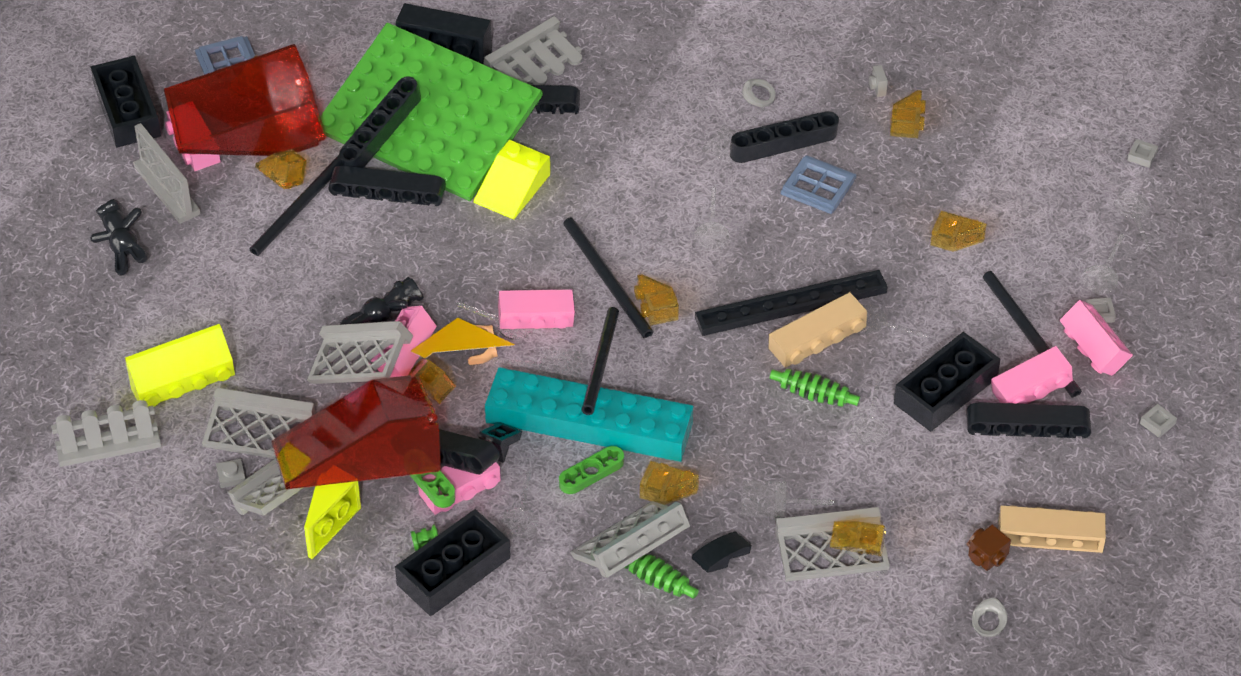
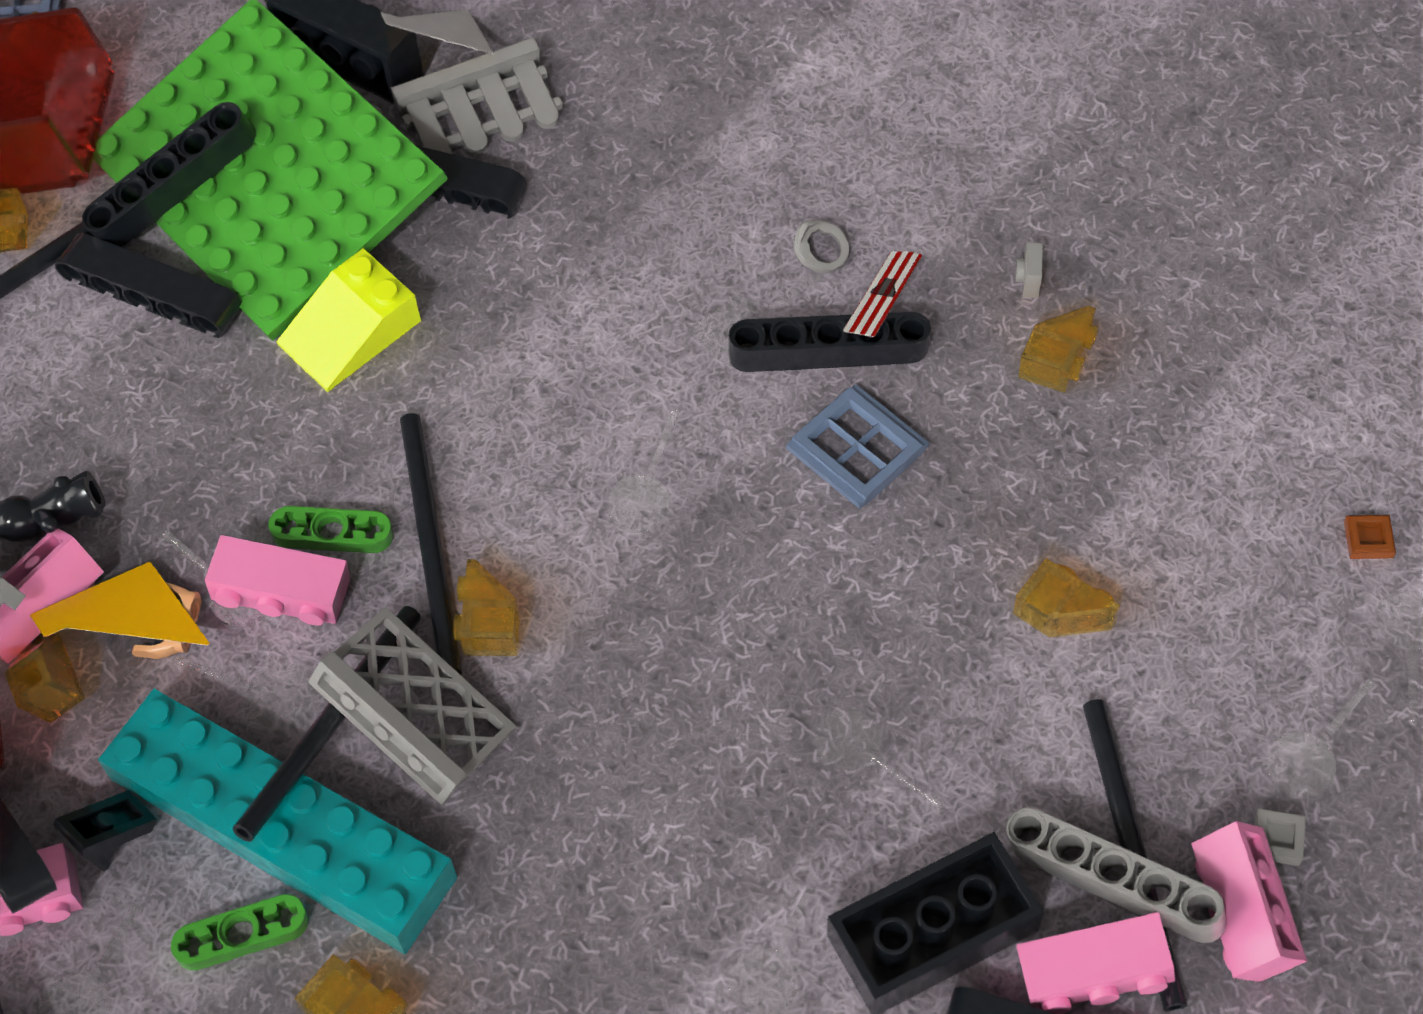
camera: 20 degrees right, 10 degrees up
black plate [695,270,888,336] -> none
tan brick [769,292,867,368] -> none
bright green piece [770,369,860,407] -> none
none -> bright green beam [268,506,393,553]
none -> light grey fence [308,607,517,805]
none -> white sticker [381,9,493,54]
none -> sticker [843,251,922,337]
none -> light grey beam [1006,807,1226,943]
none -> dark orange tile [1344,515,1396,559]

